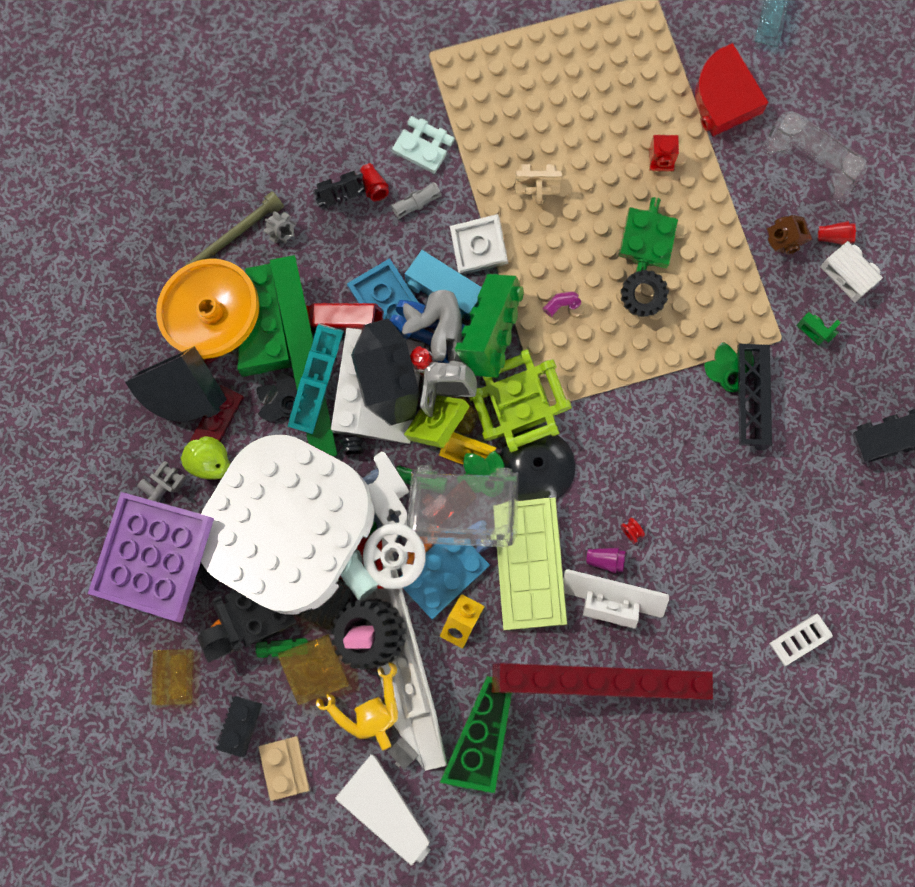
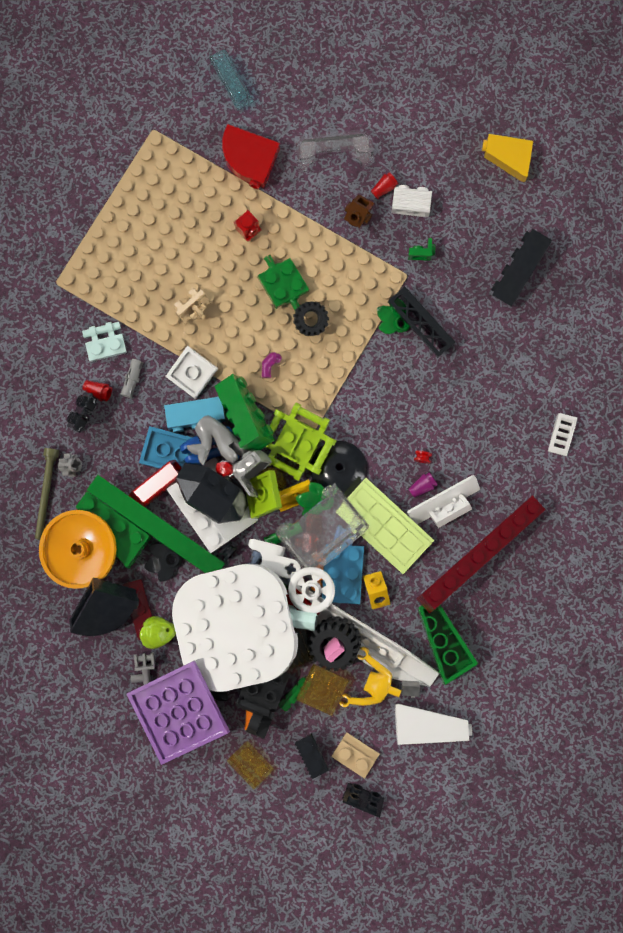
camera: 40 degrees left, 5 degrees up
teal slope [287,323,344,434] -> none
none -> black hinge [342,783,384,818]

